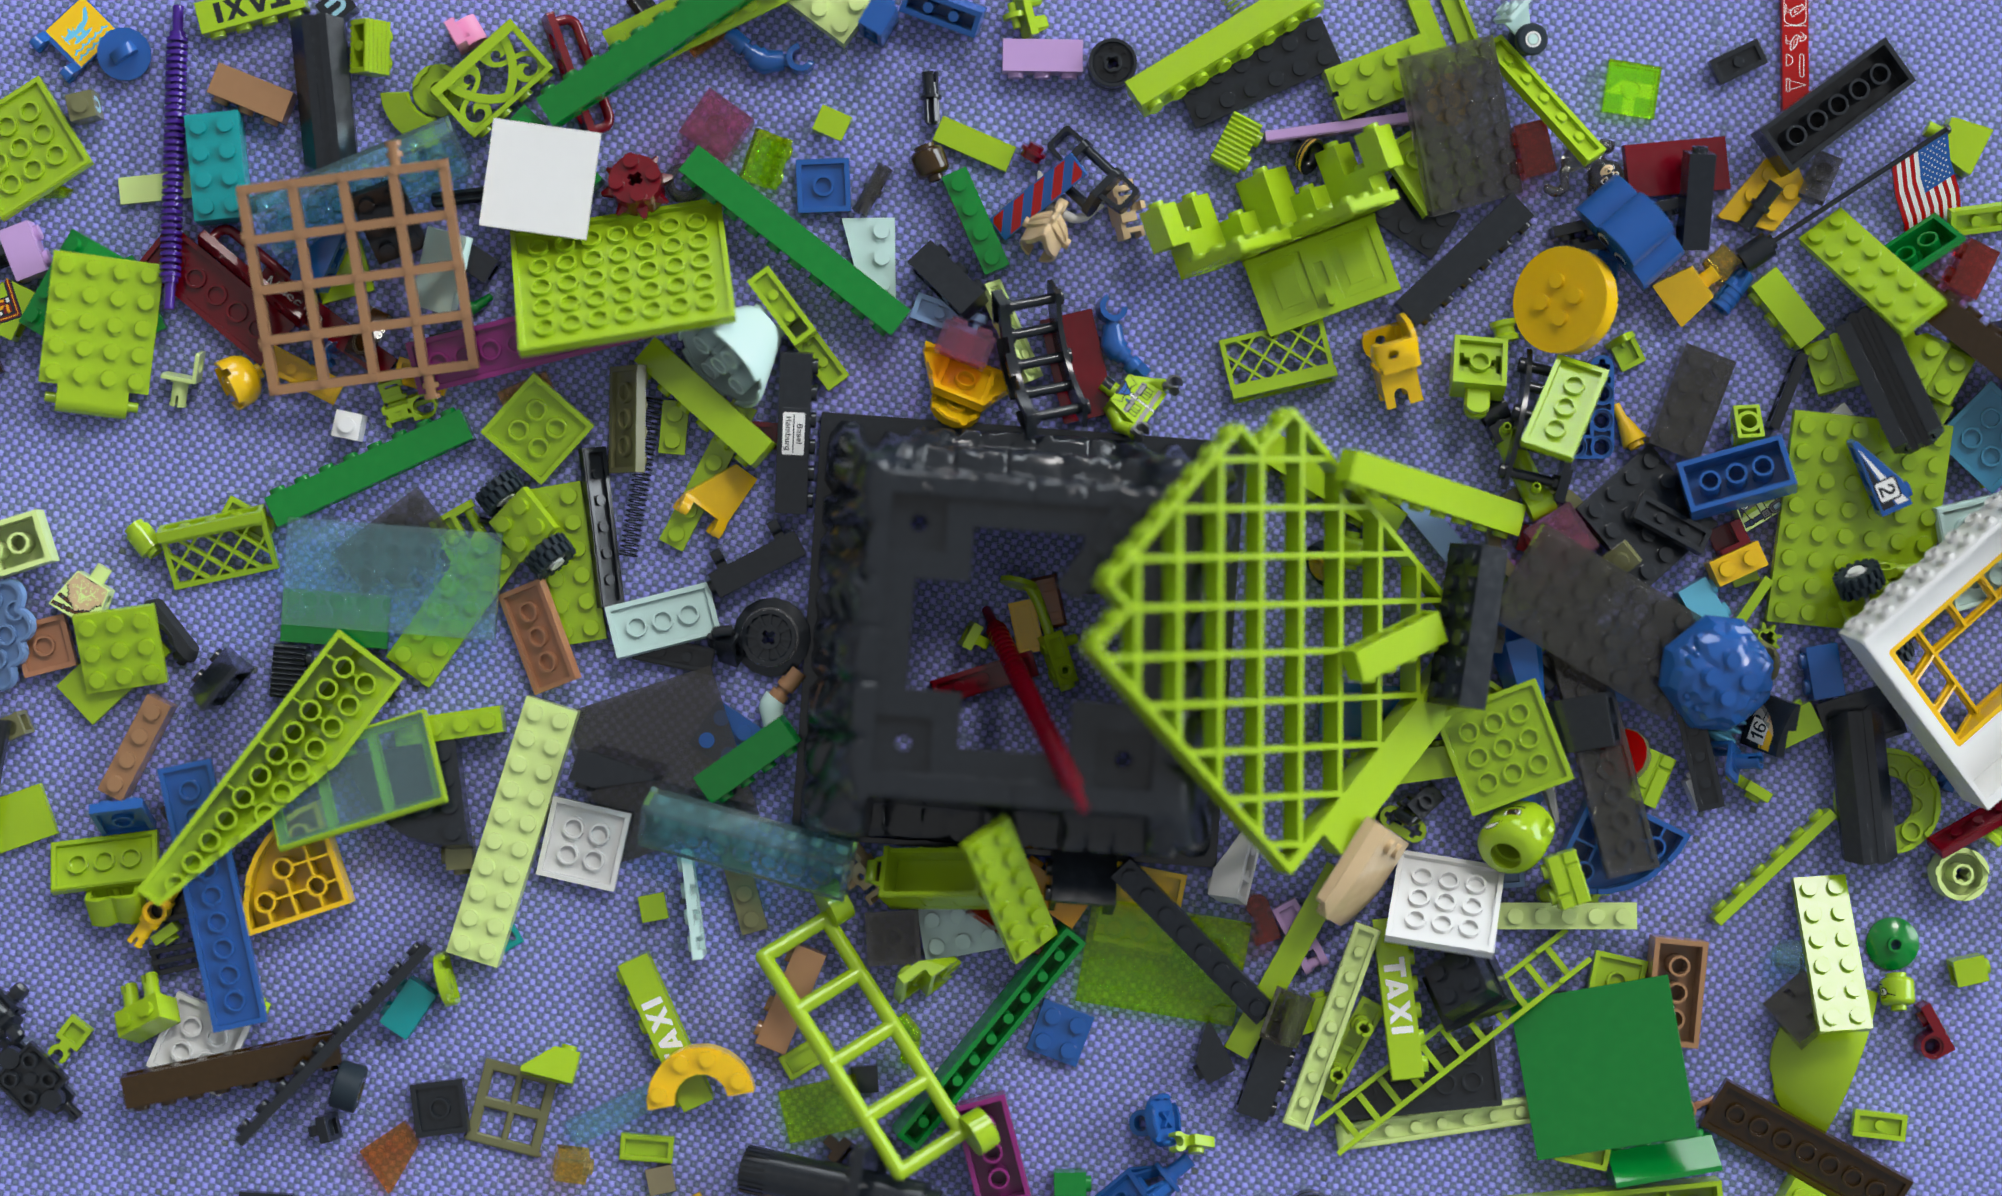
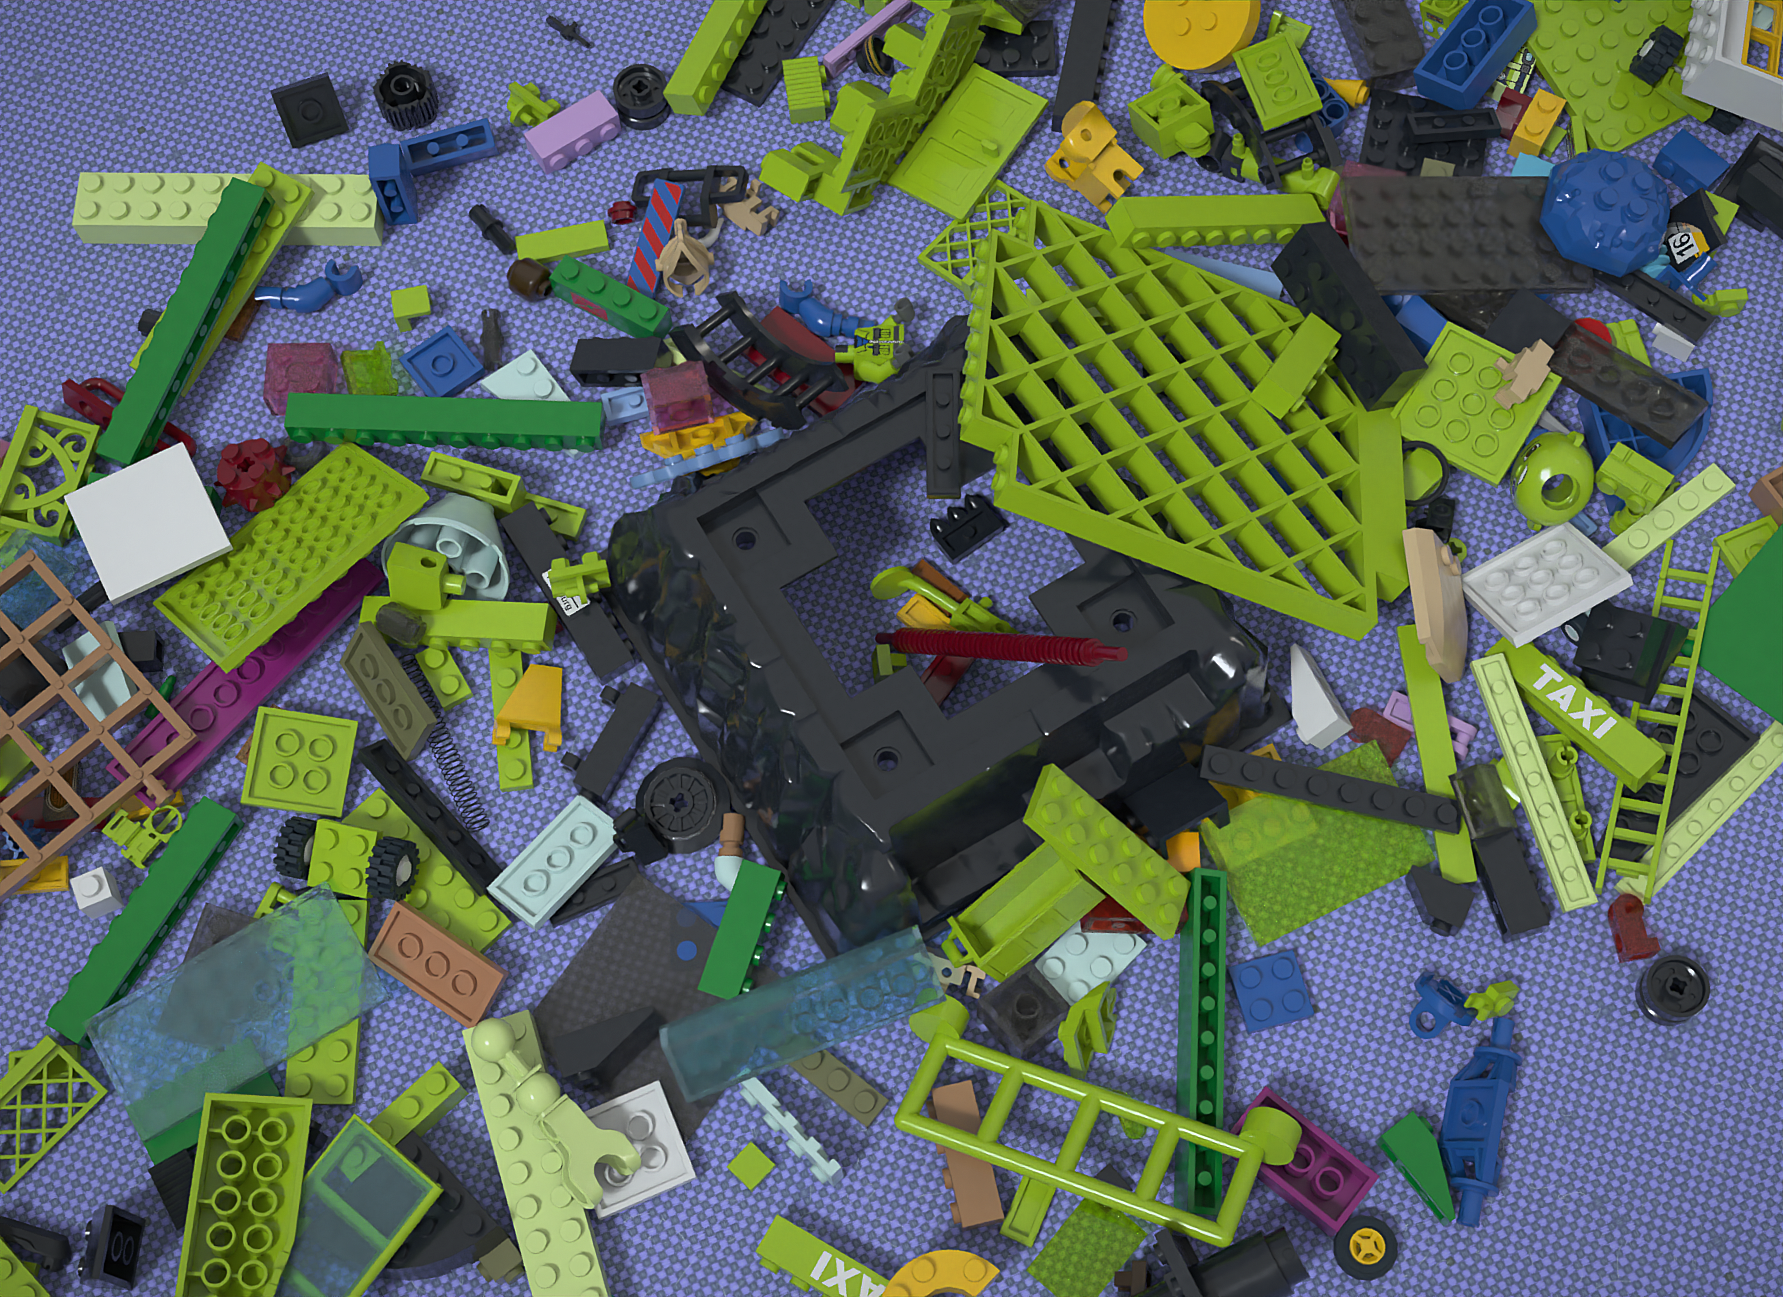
camera: 35 degrees left, 20 degrees down
none -> clear smoke brick [376,601,427,645]
none -> lime torso [387,542,466,610]
none -> yellowish green piece [471,1018,641,1209]
none -> lime hips [547,551,611,605]
none -> medium blue plate [629,427,785,490]
none -> black tyre [1402,441,1449,507]
none -> tan piece [1493,339,1554,410]
none -> clear red leg [1607,893,1661,963]

